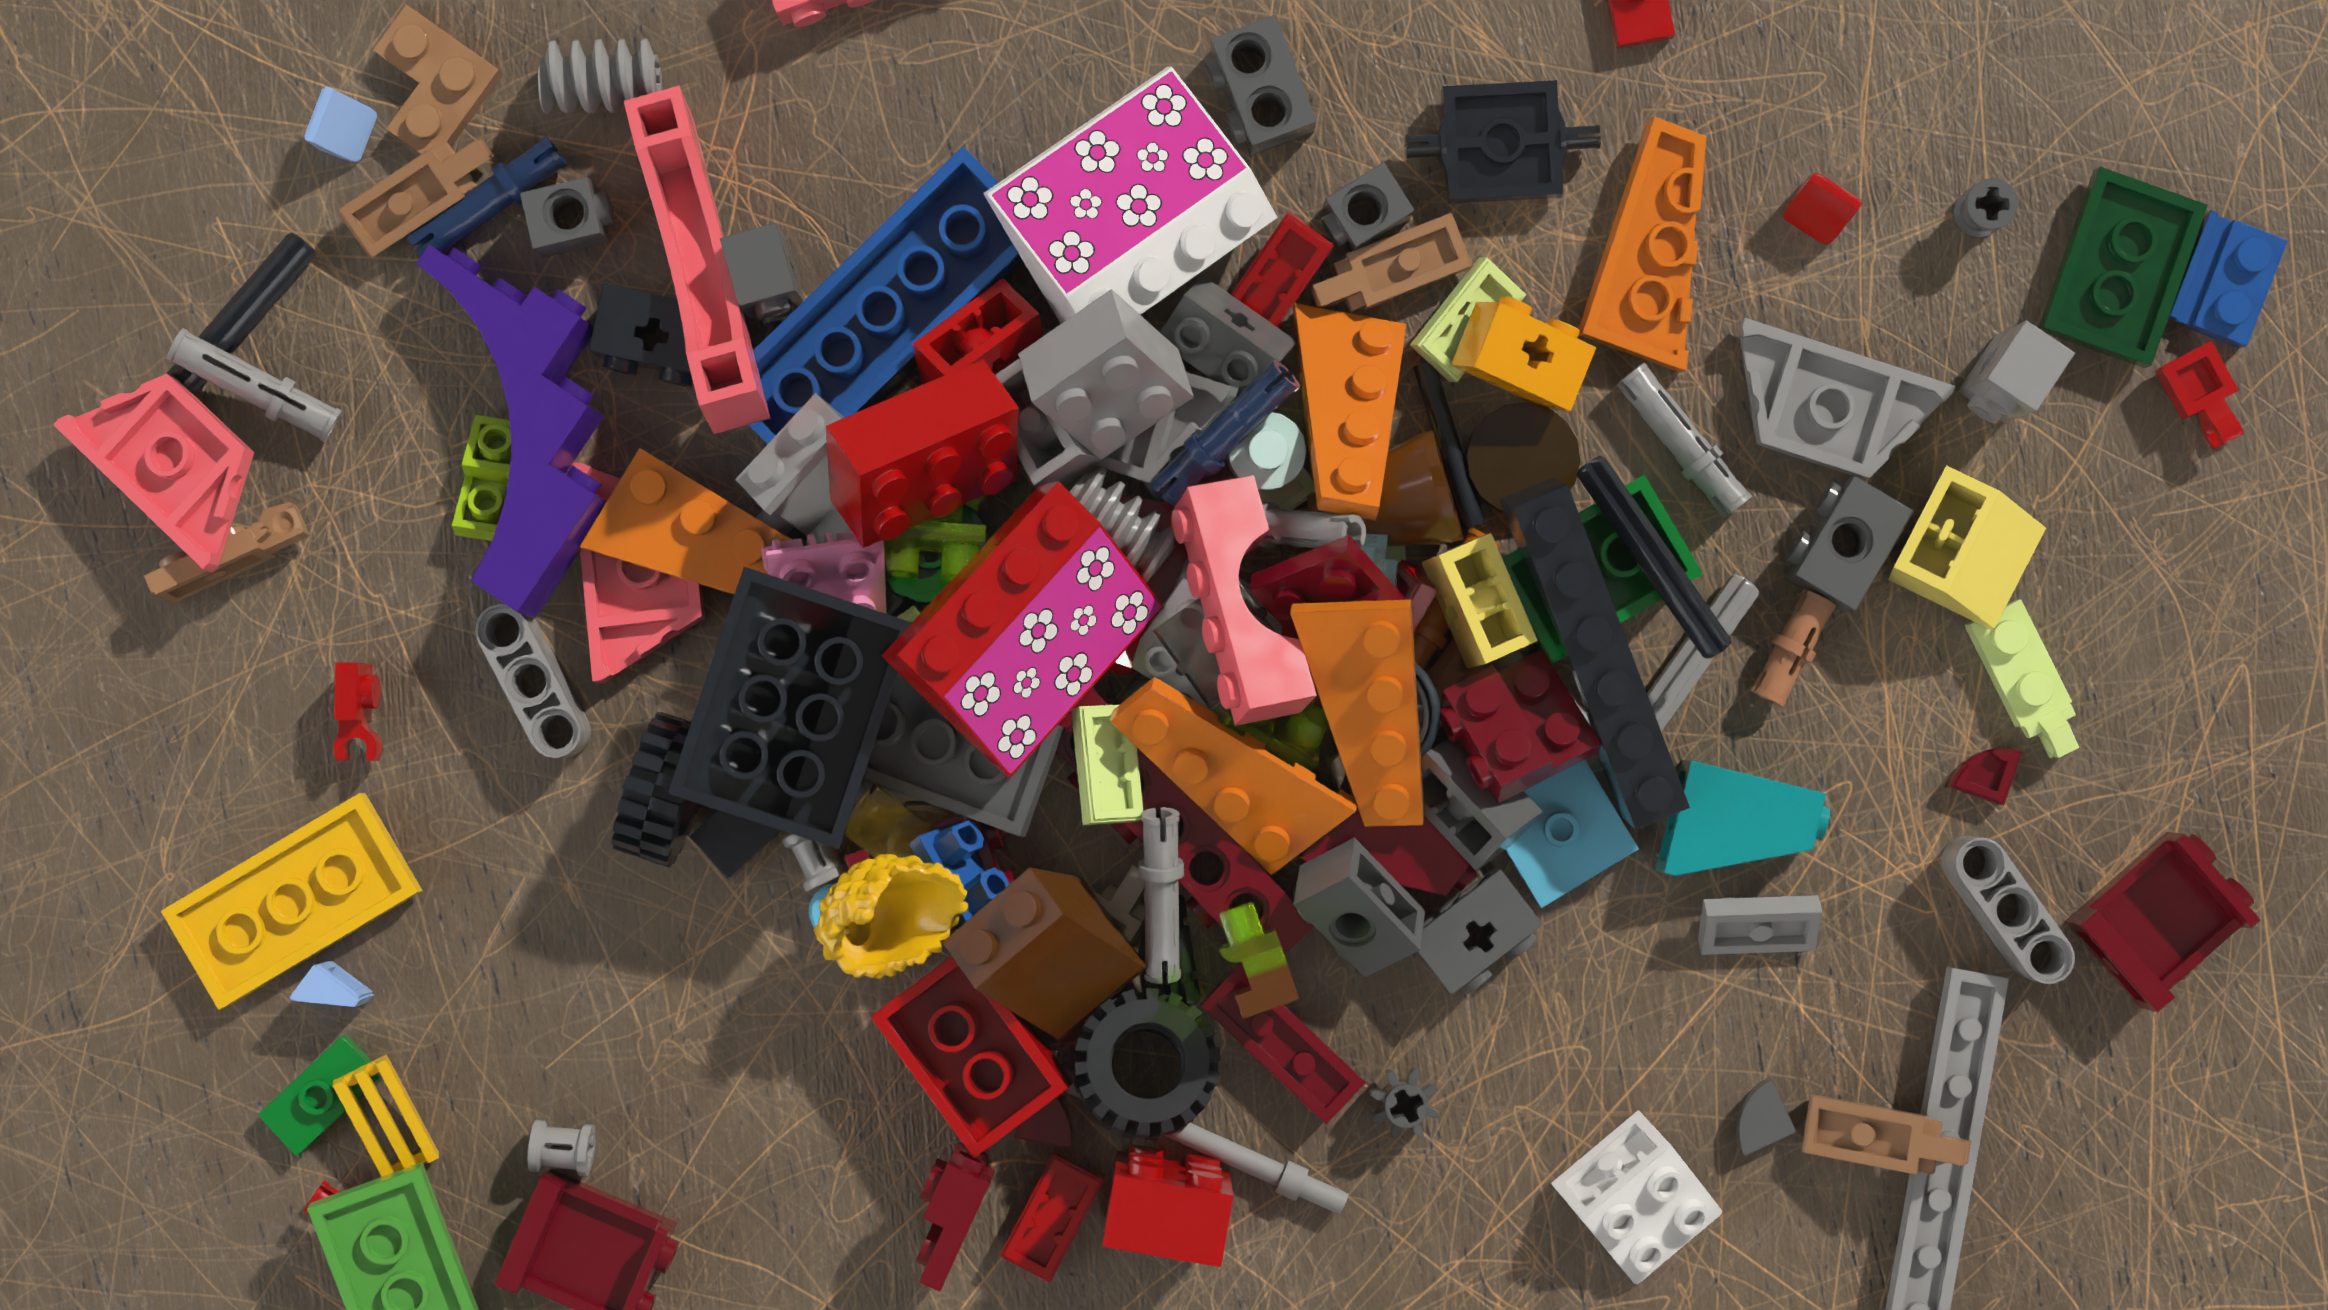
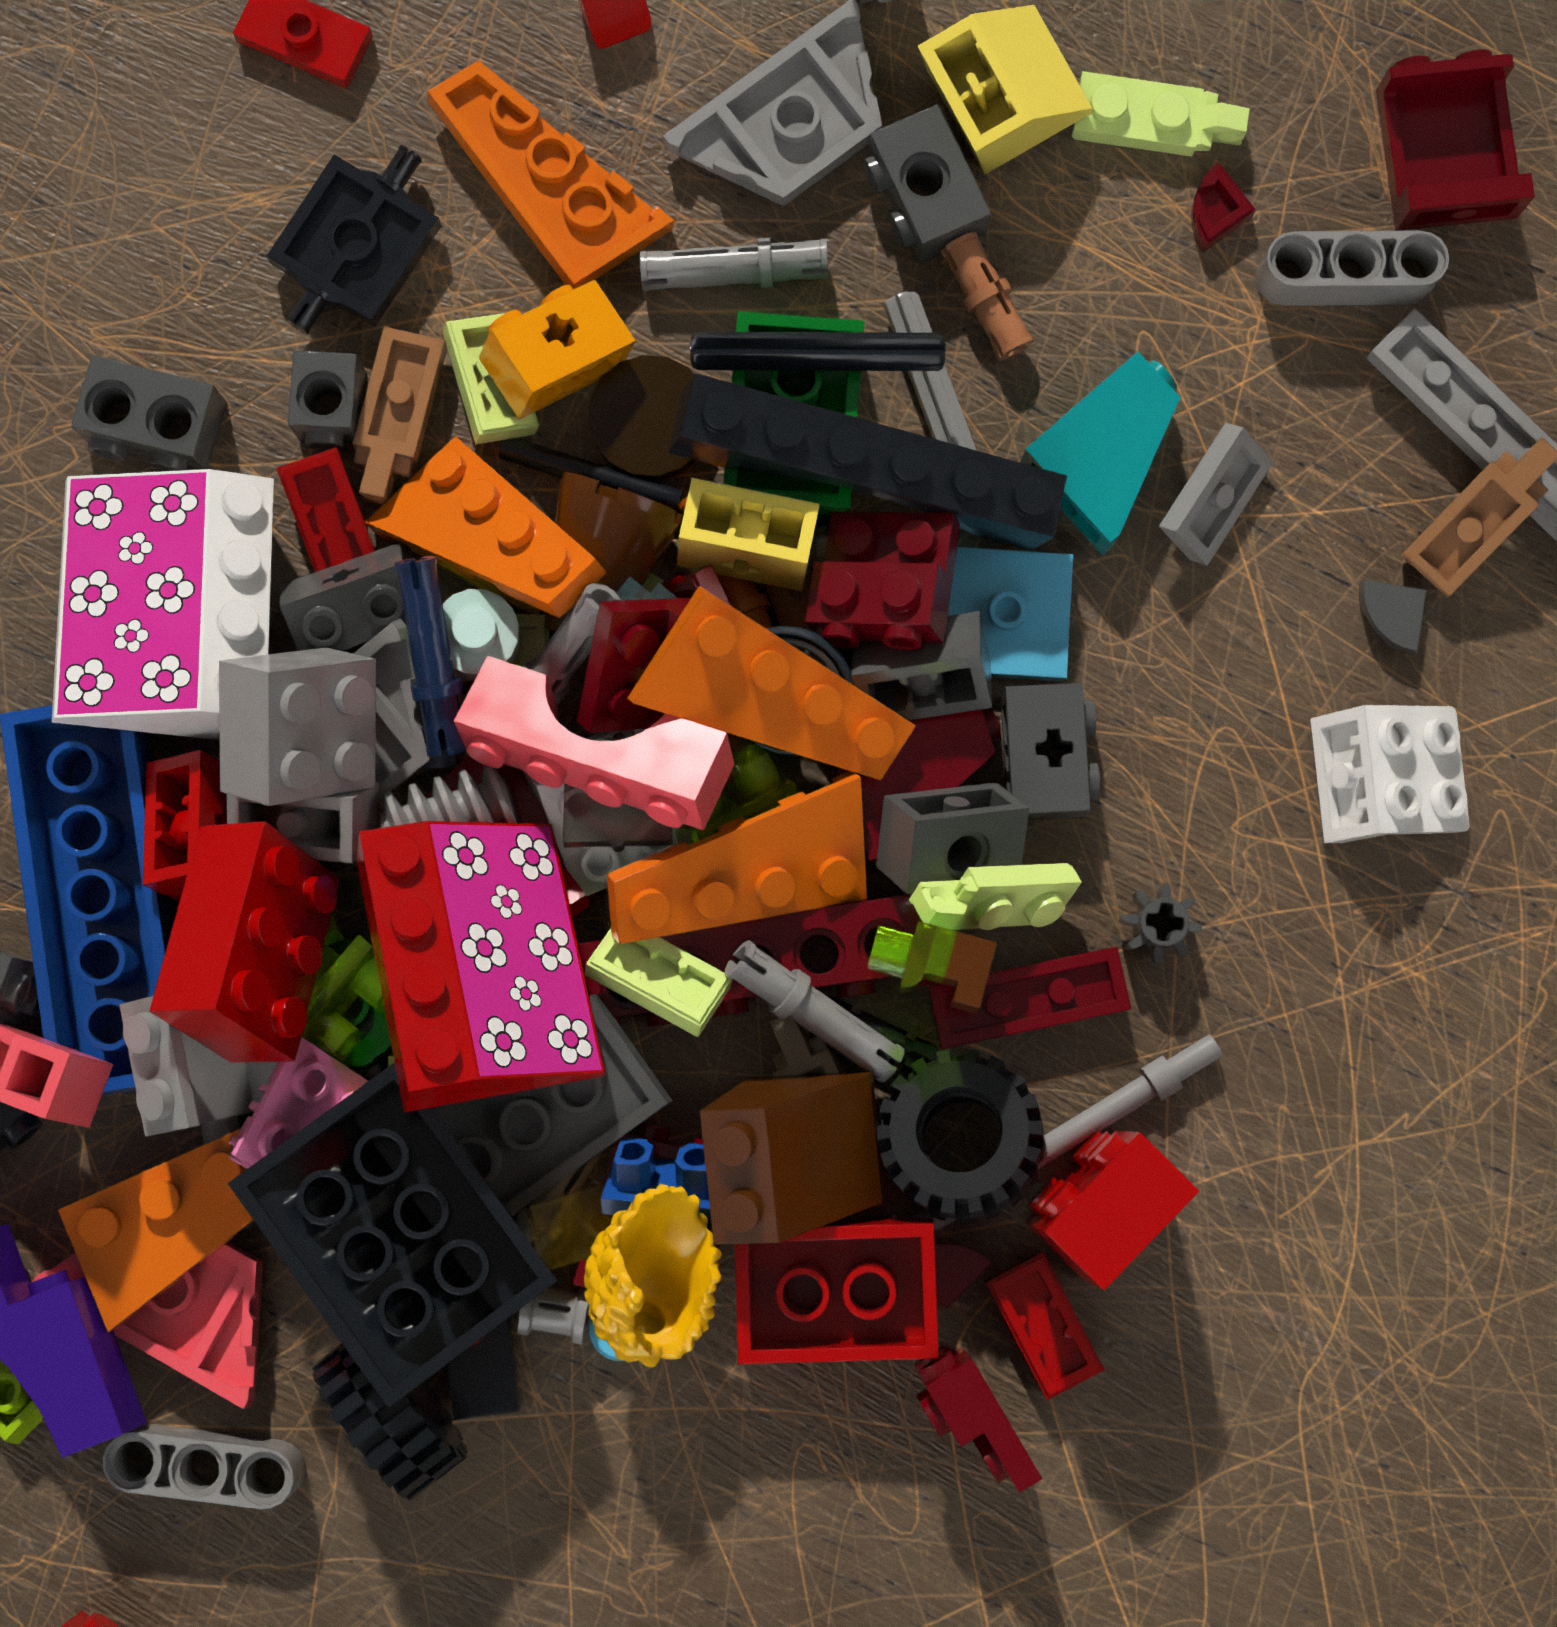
camera: 50 degrees left, 5 degrees down
none -> yellowish green hinge [909,863,1082,932]

